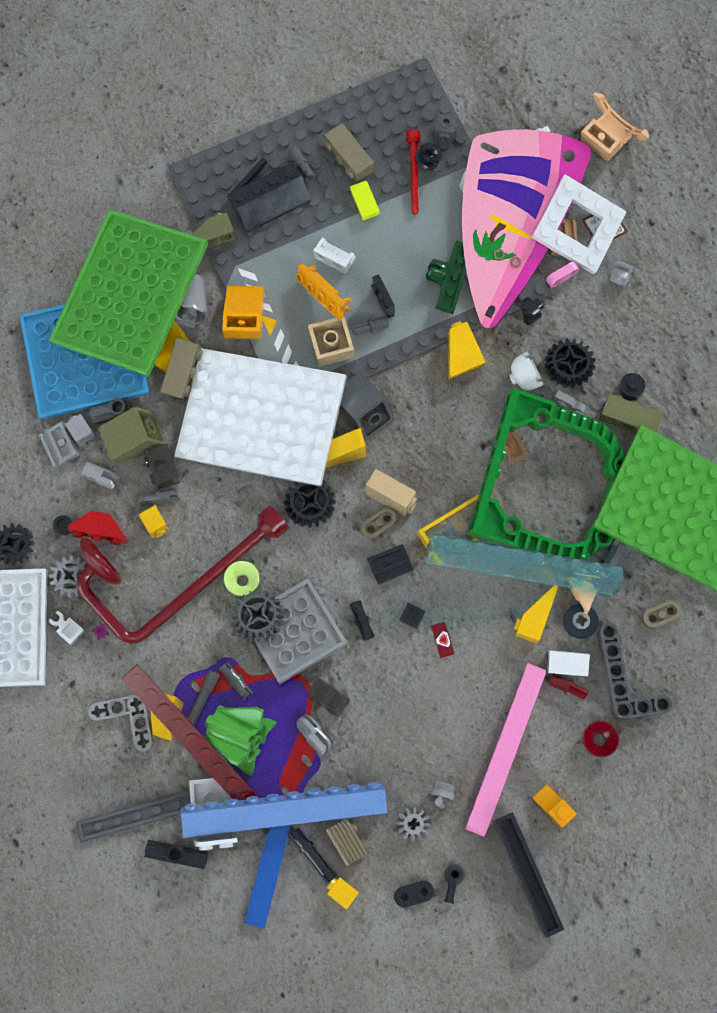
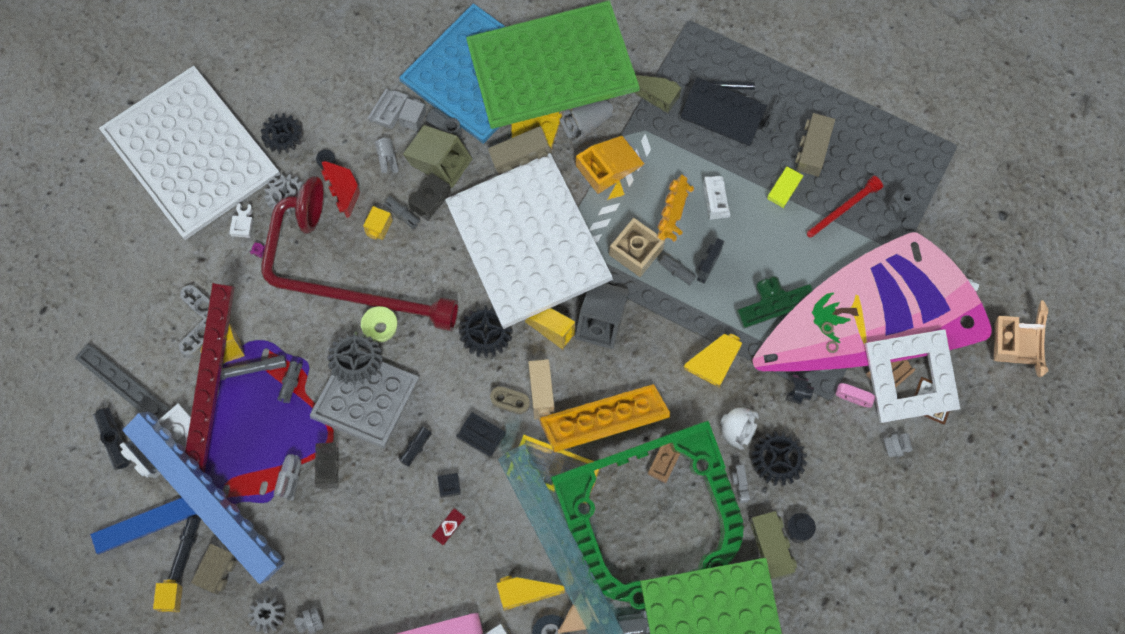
camera: 50 degrees right, 5 degrees down
bright green brick [204,705,276,776] -> none
black piece [415,143,442,171] -> none
none -> light orange plate [540,384,670,452]

